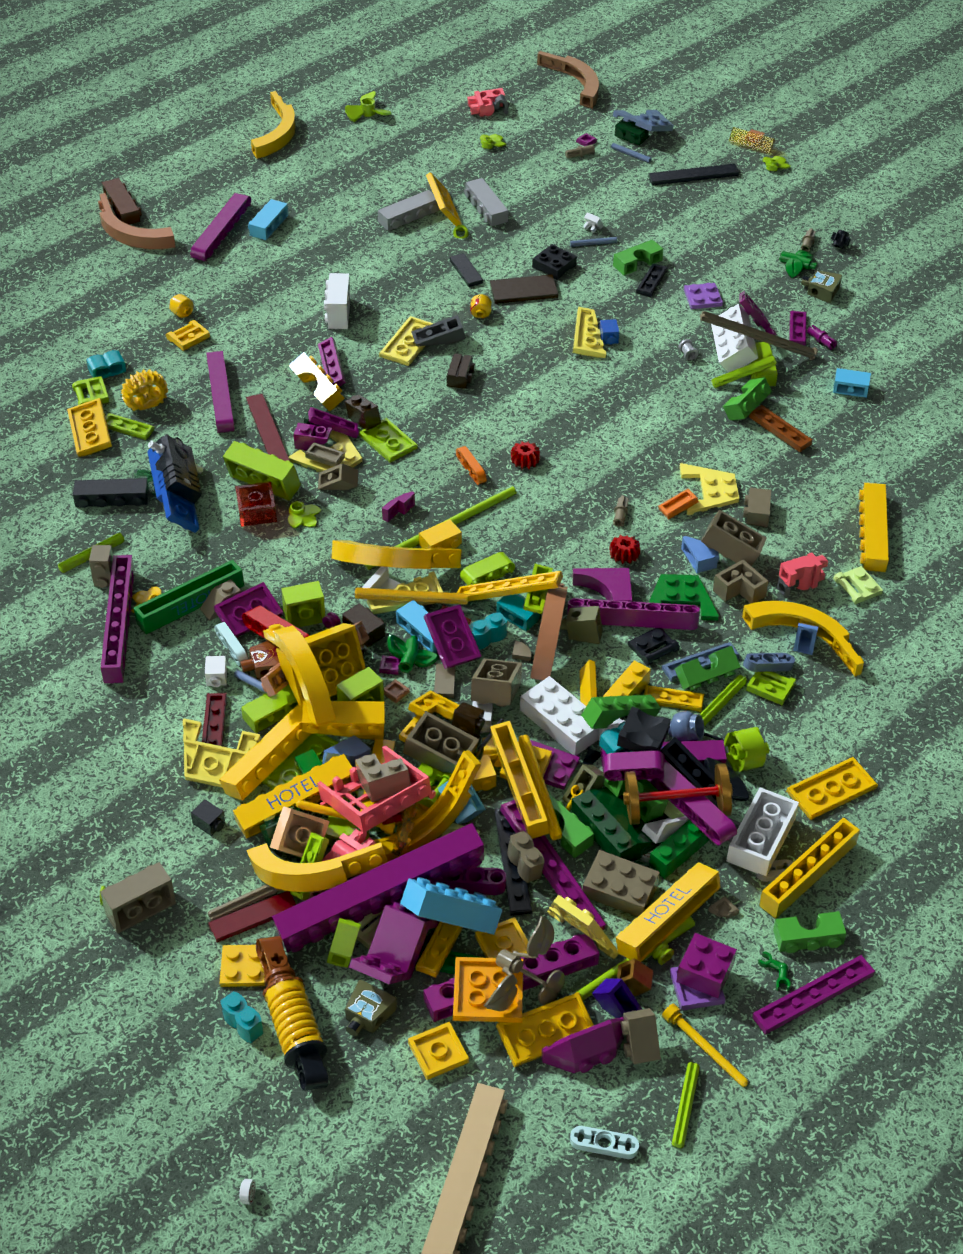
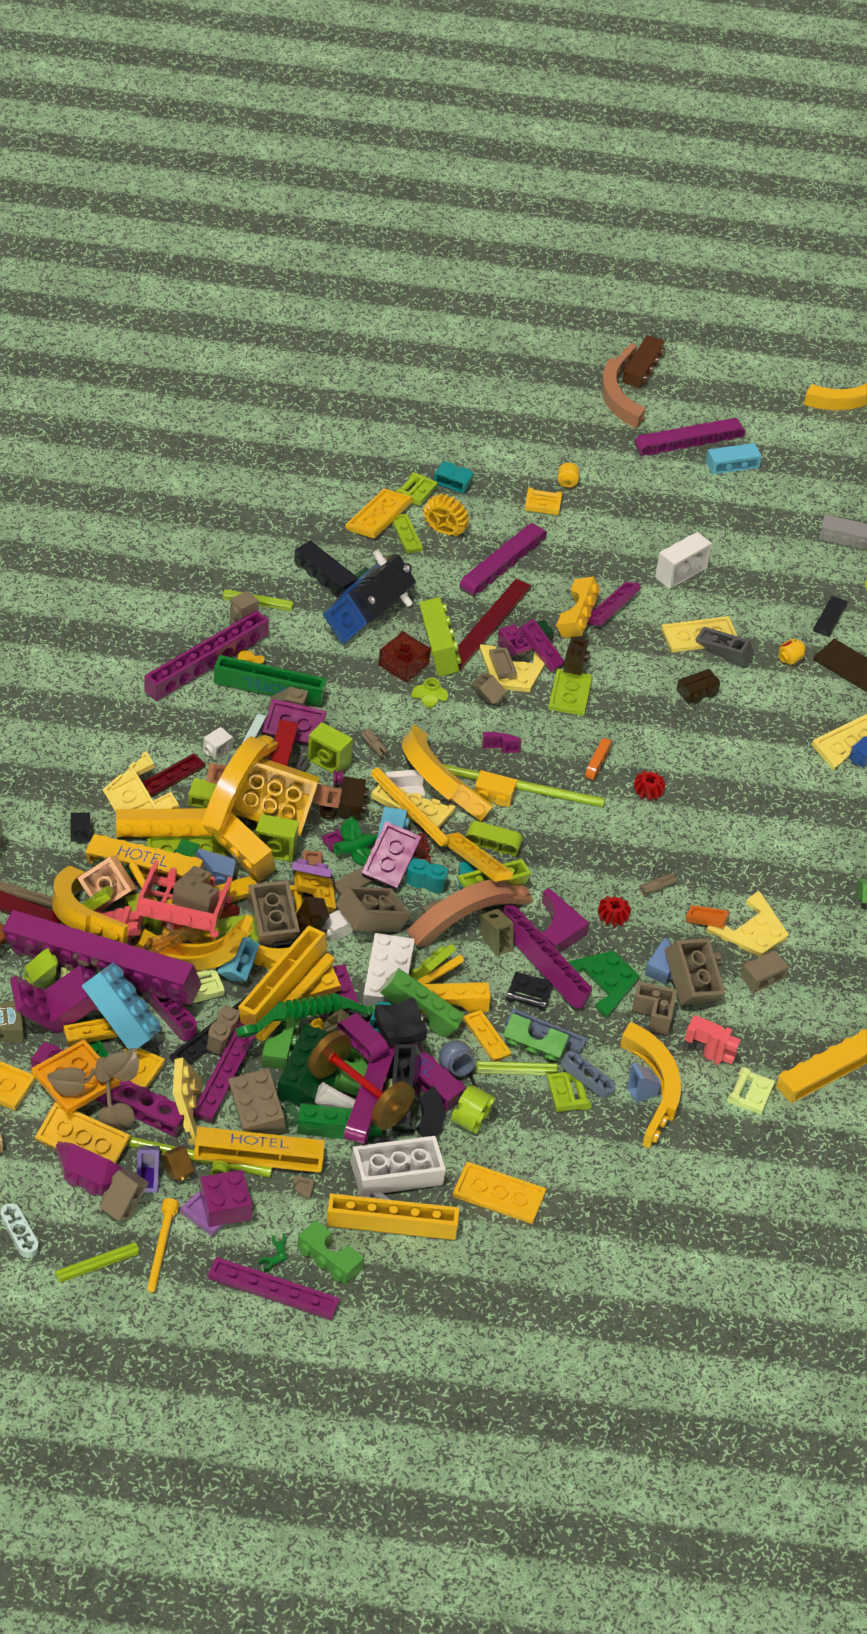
camera: 45 degrees right, 0 degrees up
none -> green piece [236,993,377,1039]
none -> medium lavender plate [291,858,332,877]
none -> dark tan axle [361,728,390,760]
none -> lime plate [409,943,456,980]

